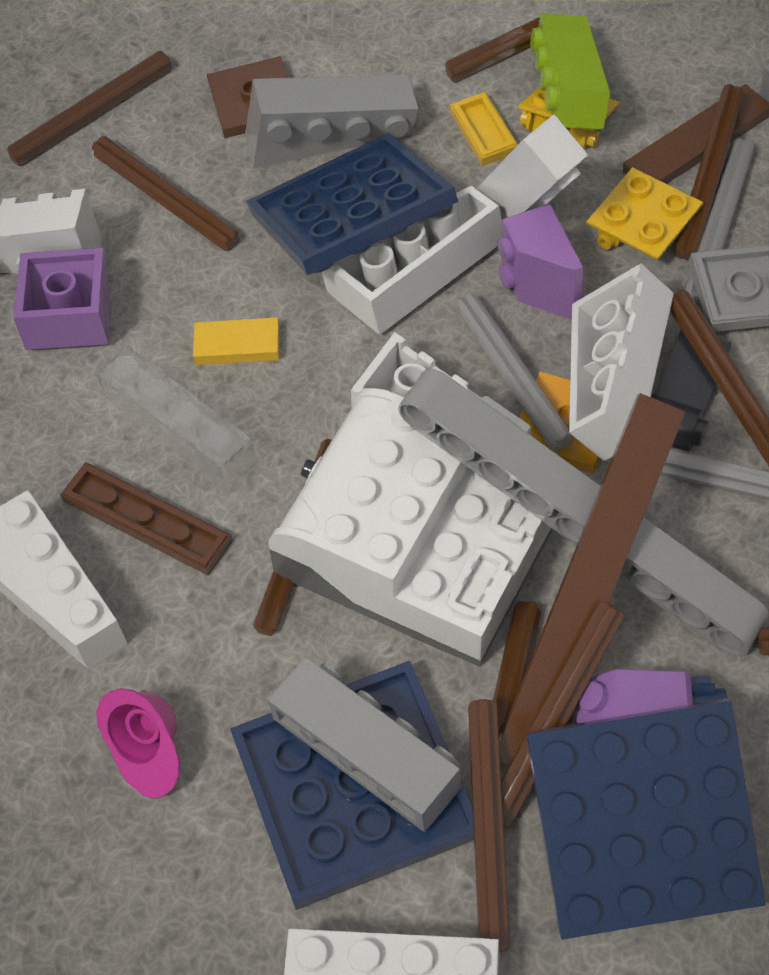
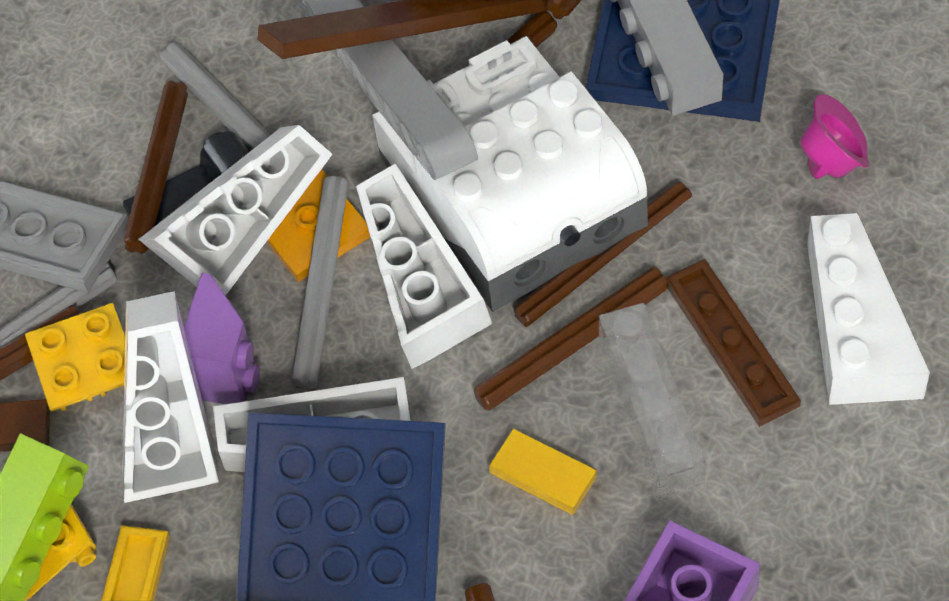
camera: 150 degrees left, 0 degrees up
none -> reddish brown axle [474,267,667,410]

